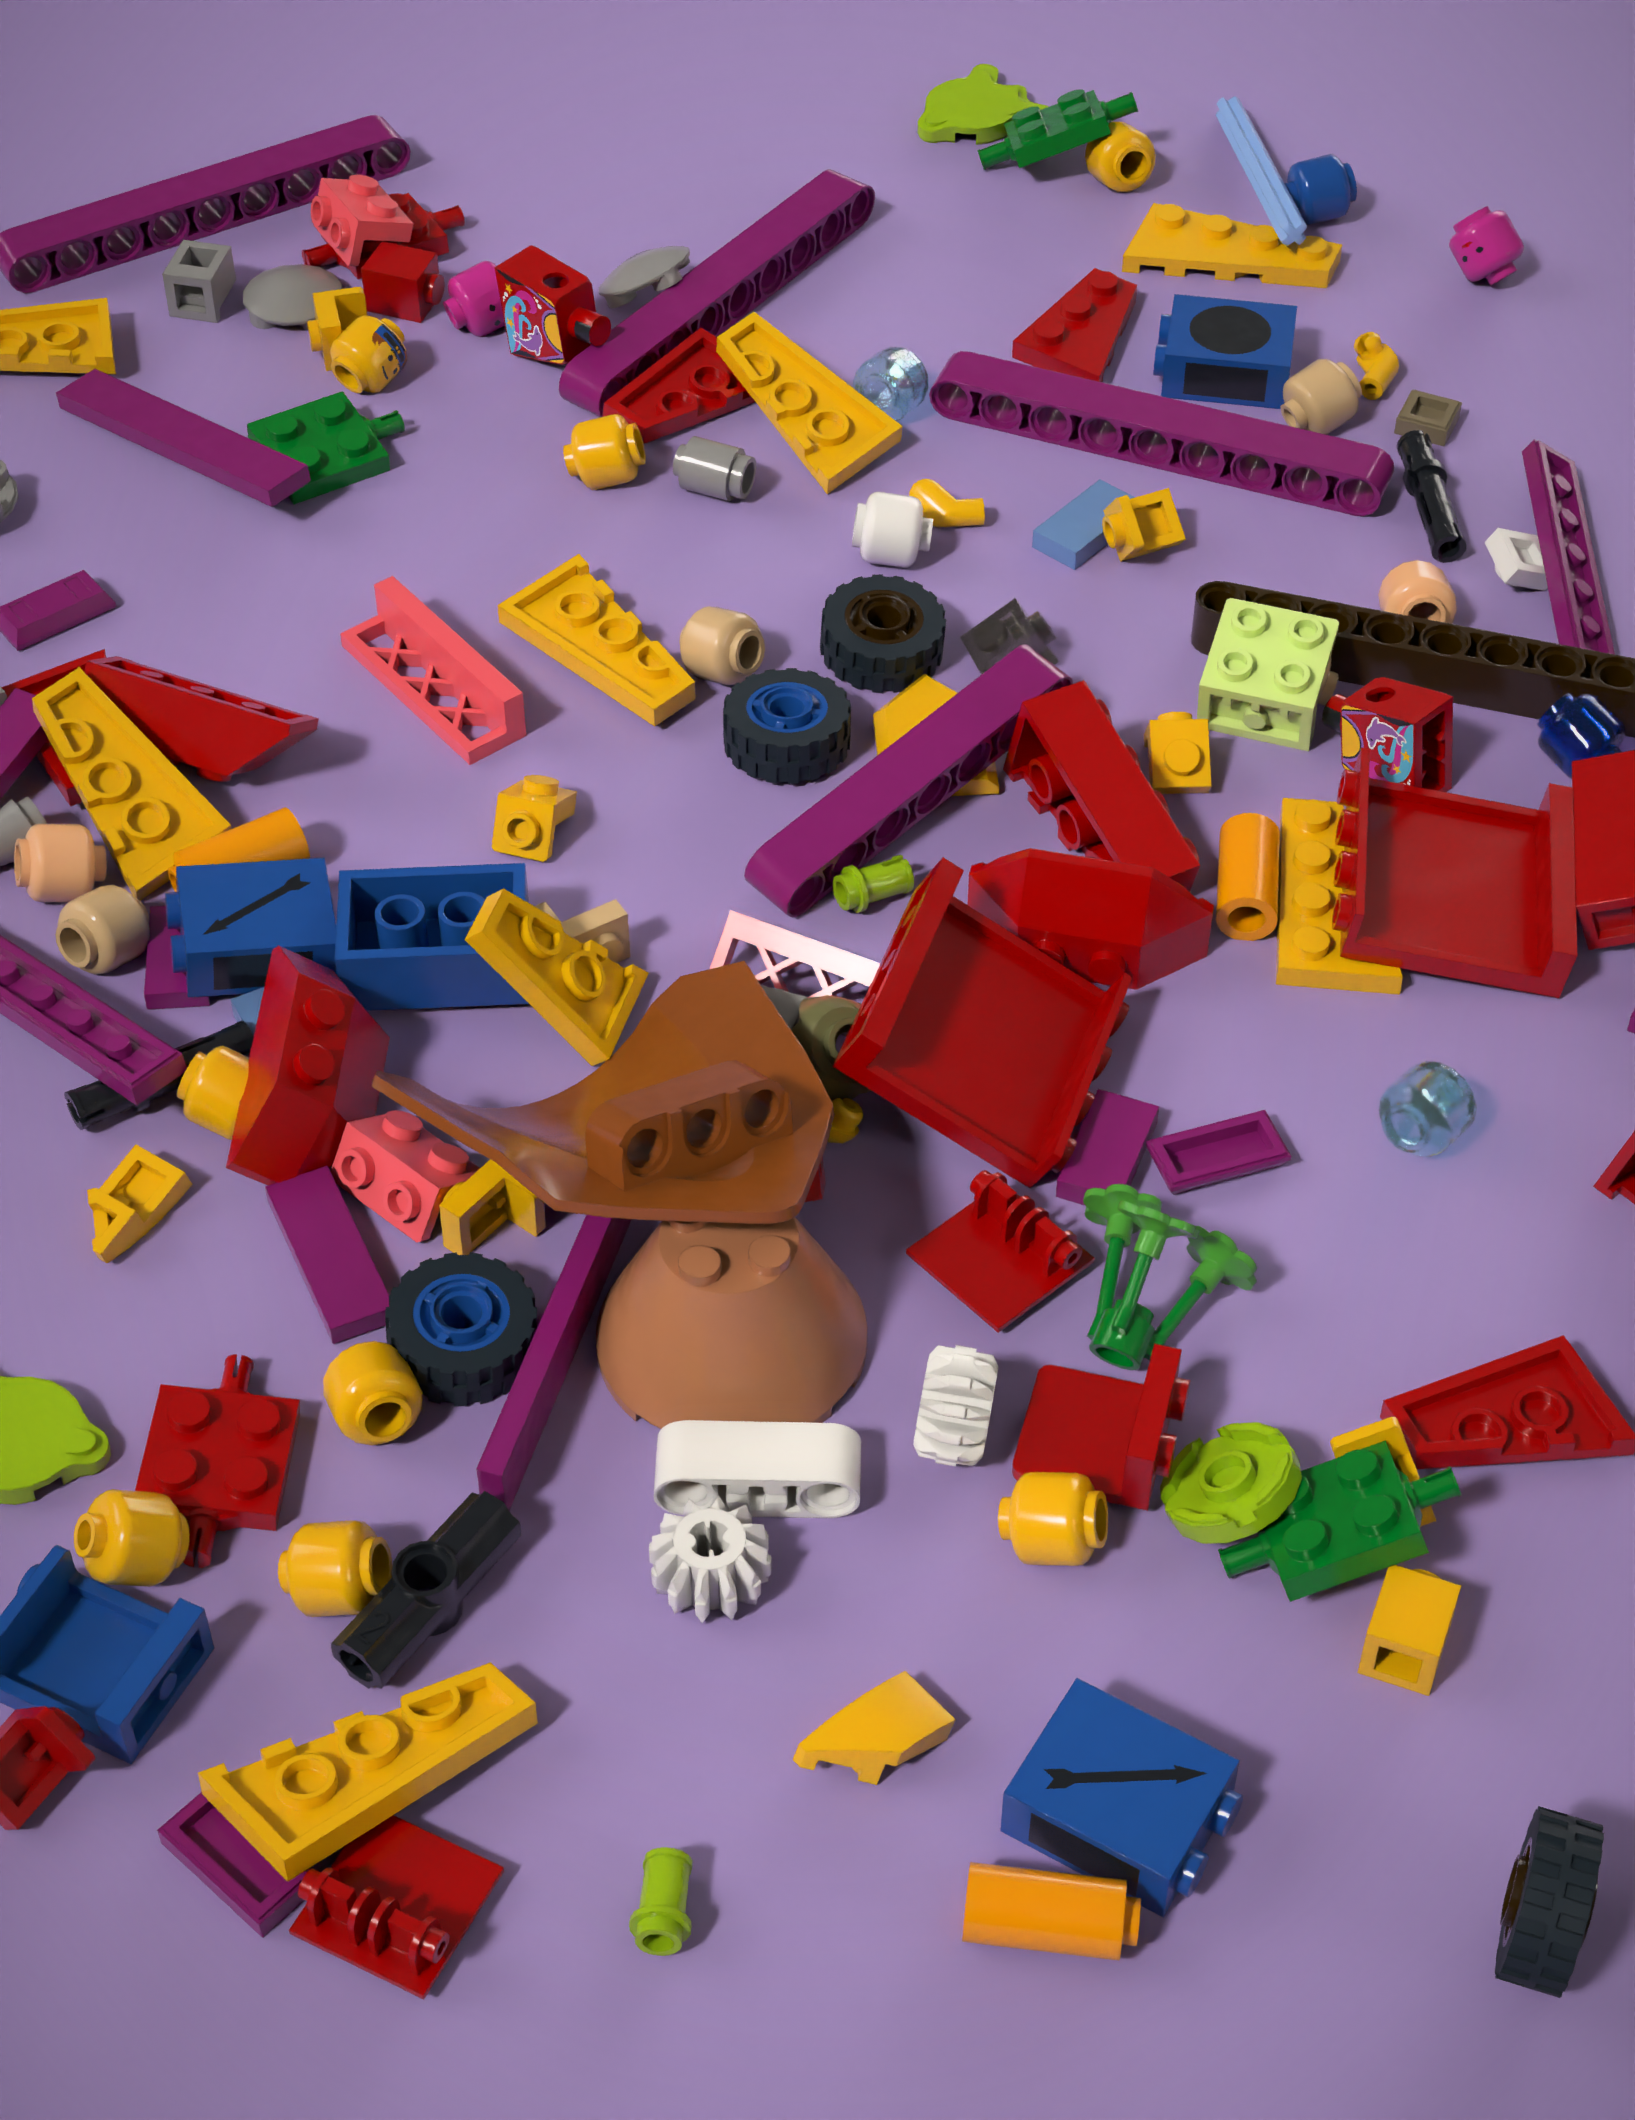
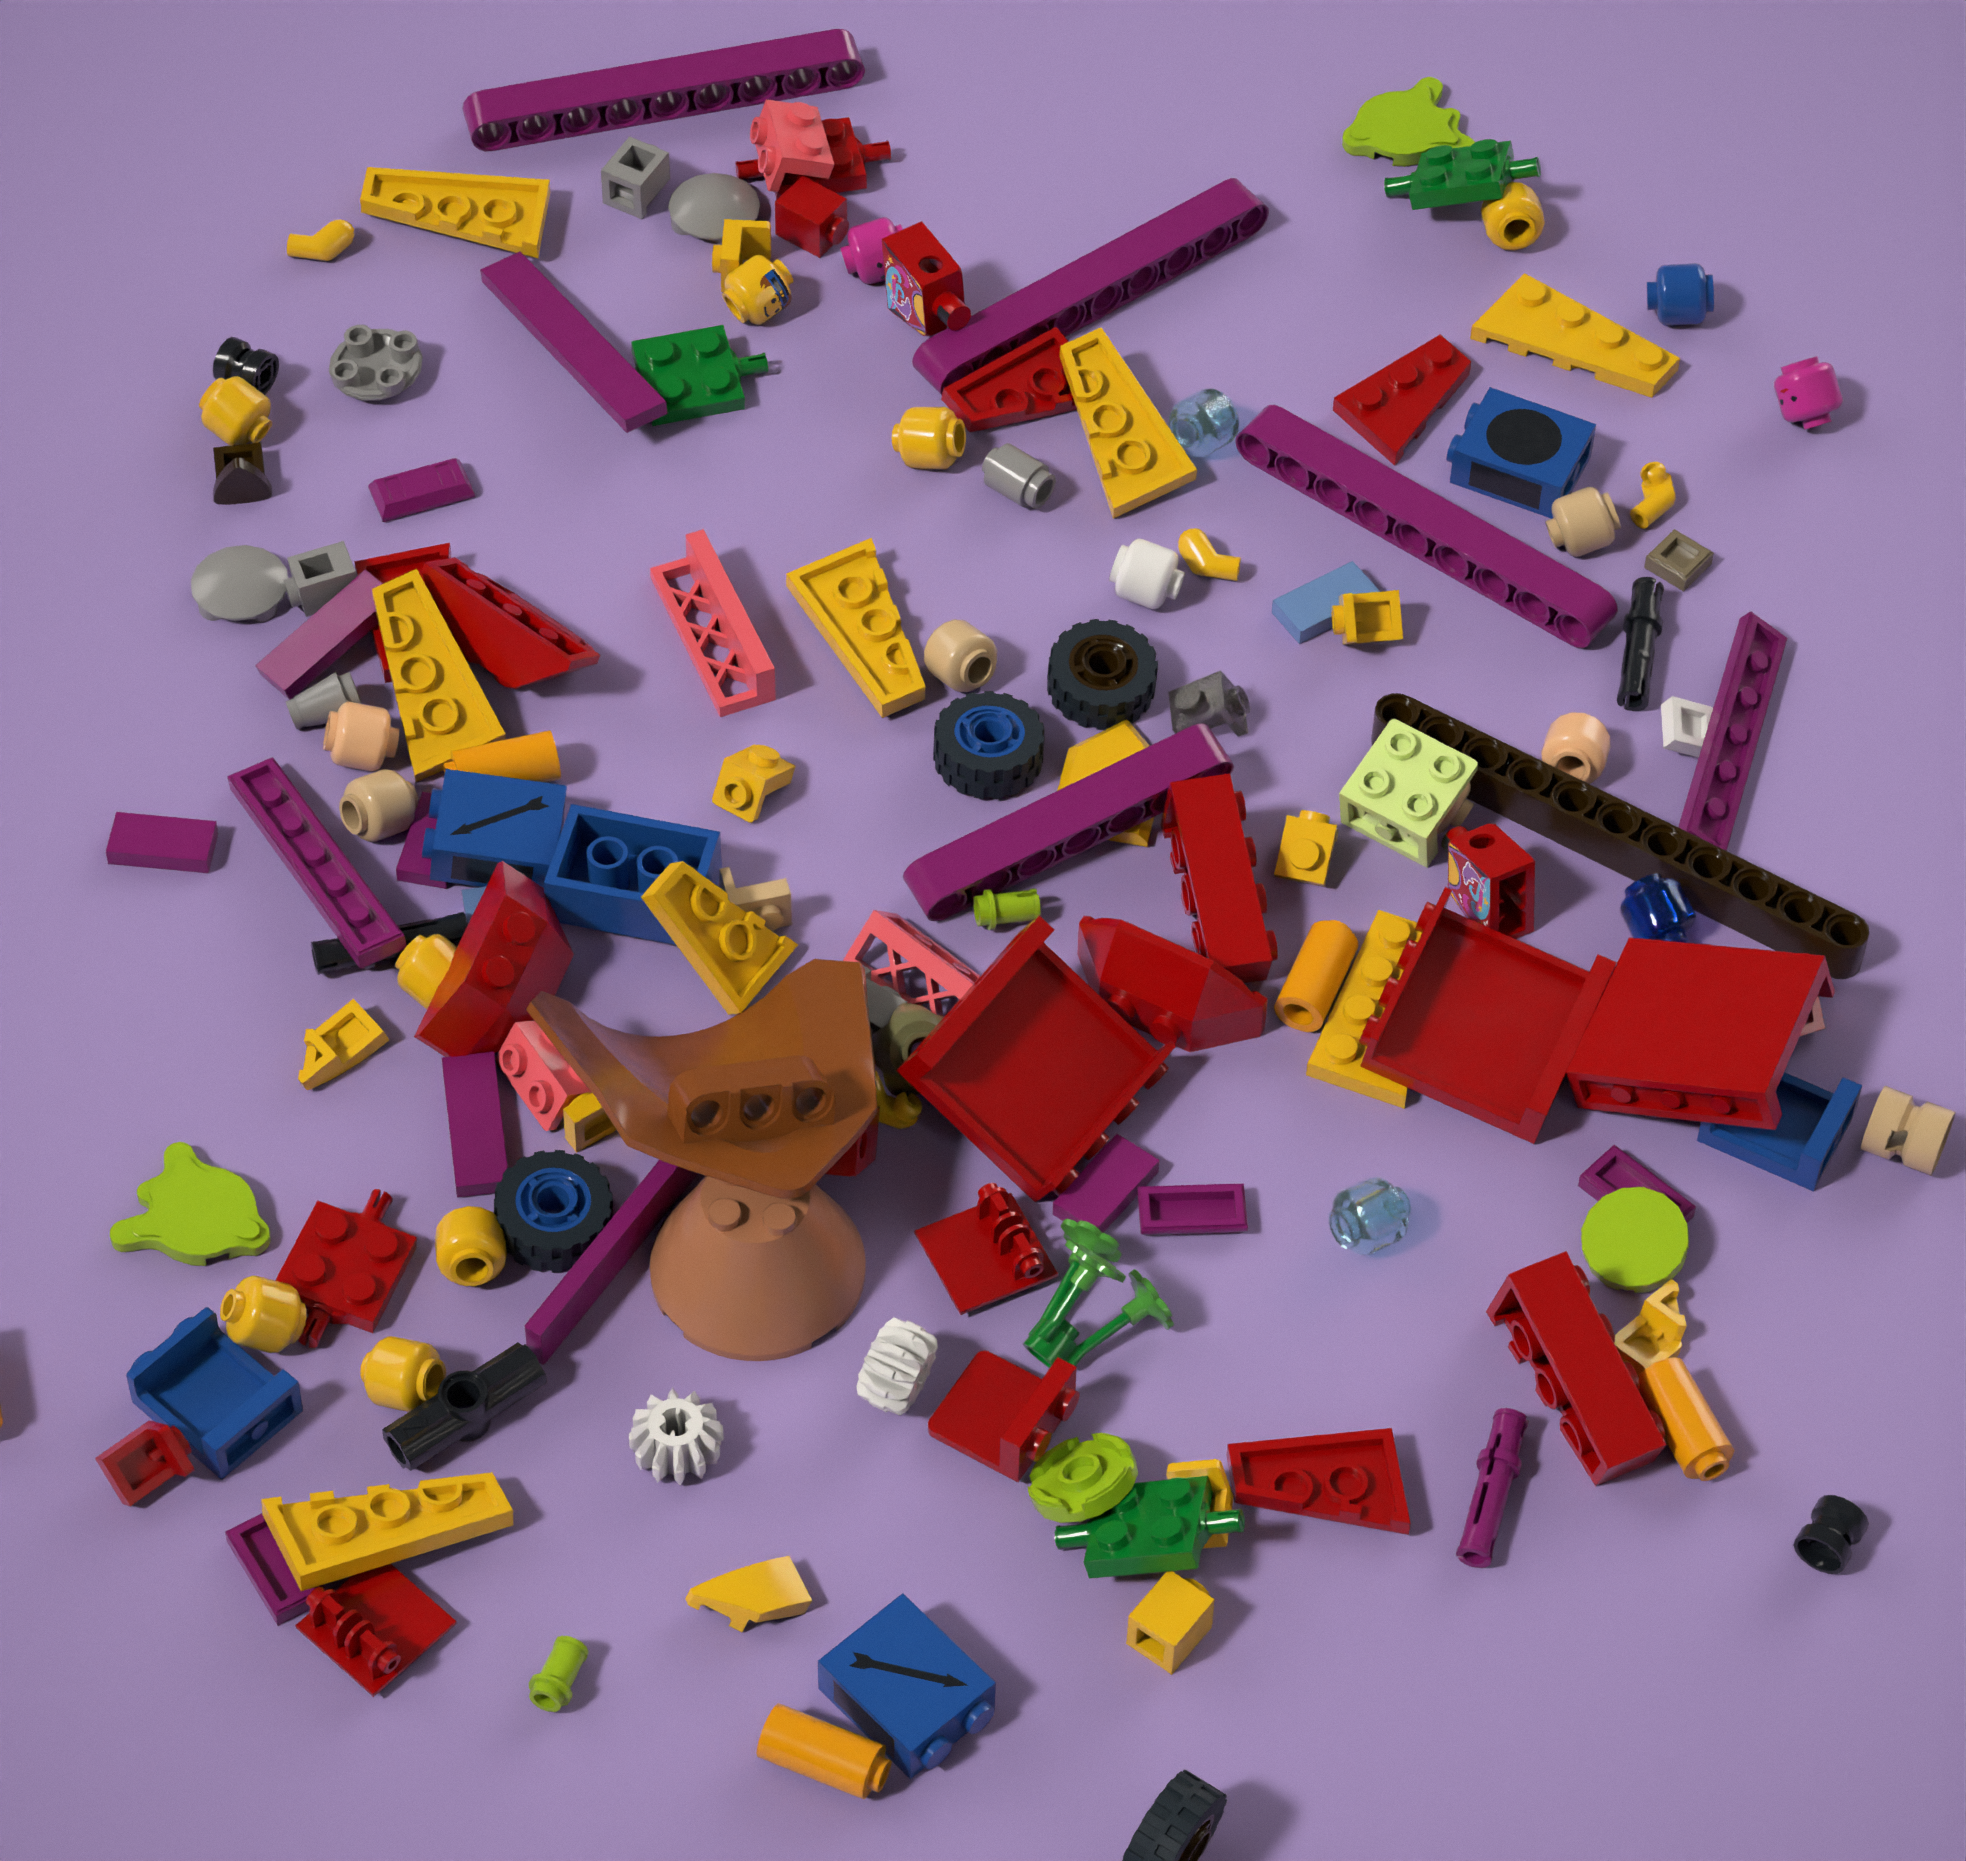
camera: 15 degrees right, 5 degrees up
light grey dish [599,246,690,308] -> none
white beam [653,1420,861,1518] -> none
yellow head [998,1472,1108,1566] -> none
light blue axle [1216,96,1307,246] -> none

